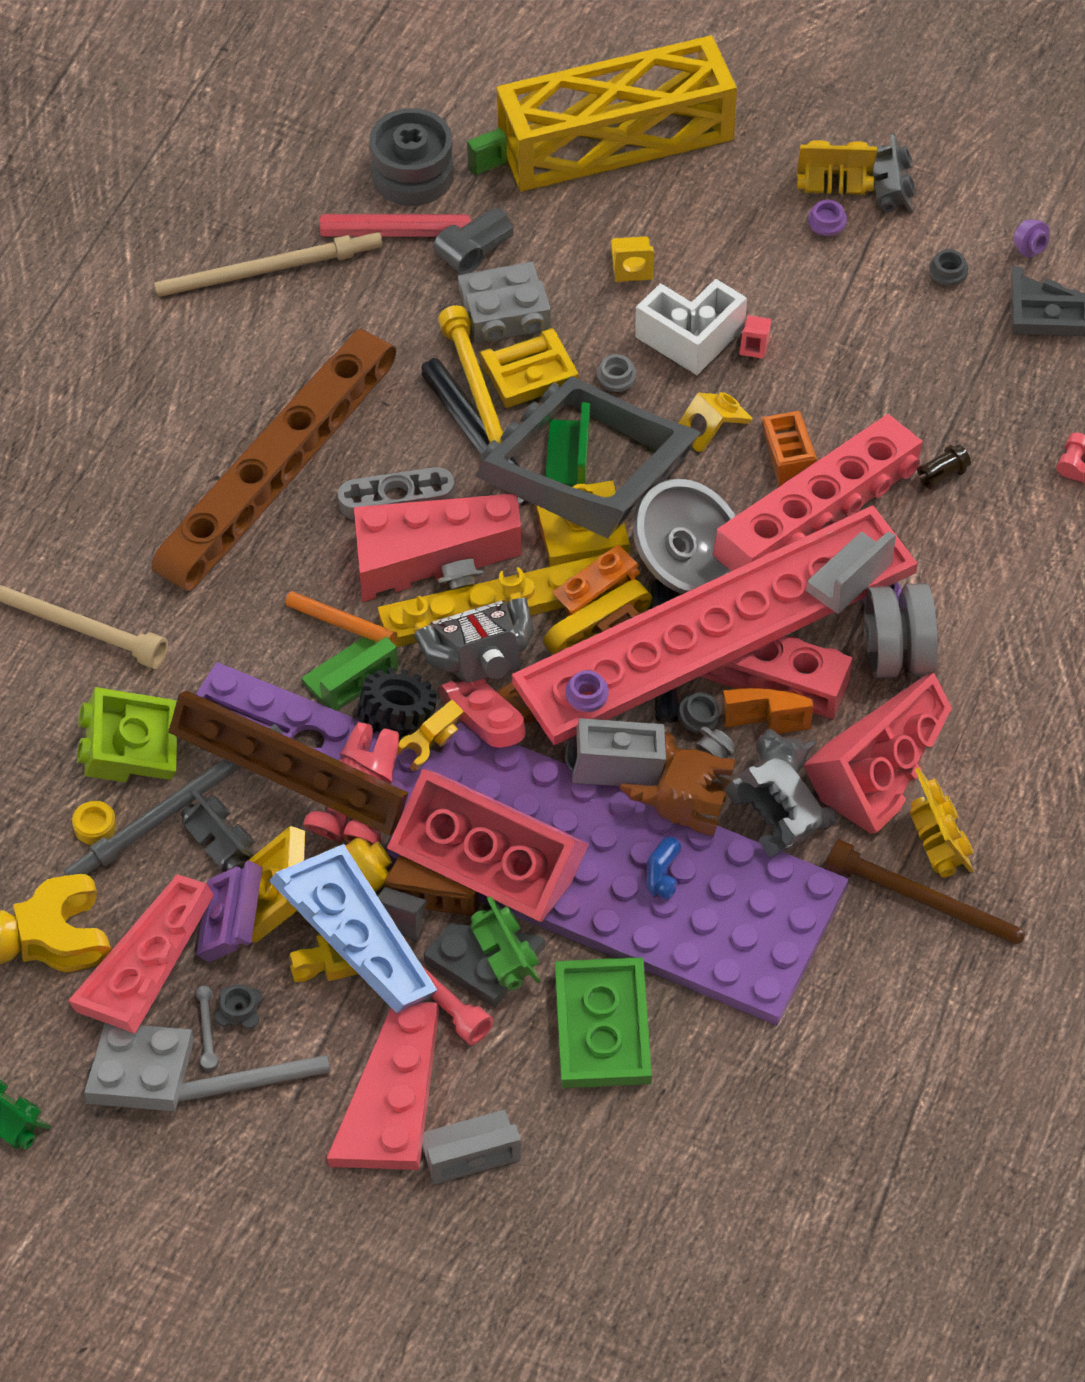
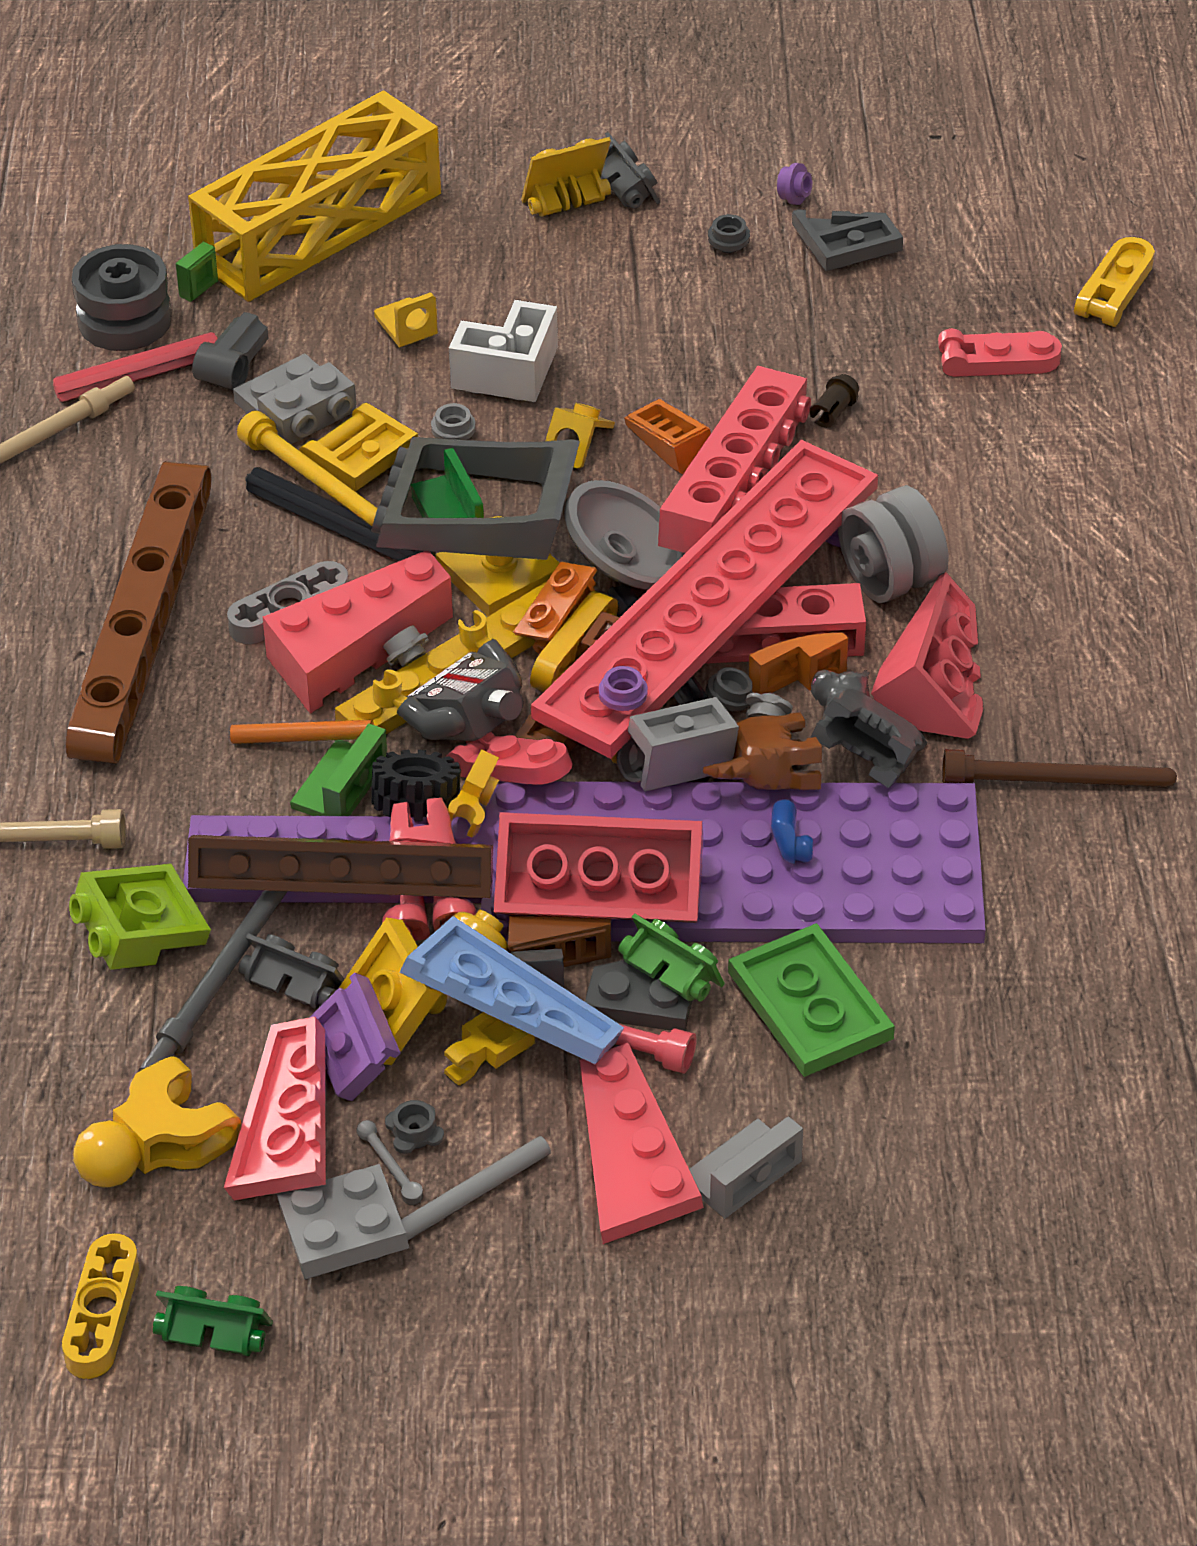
camera: 25 degrees left, 10 degrees down
yellow tile [72,801,117,845] -> none
coral piece [739,315,772,359] -> none
light grey panel [806,531,896,614] -> none
medium lavender plate [808,200,847,236] -> none
yellow hinge [909,767,974,878] -> none

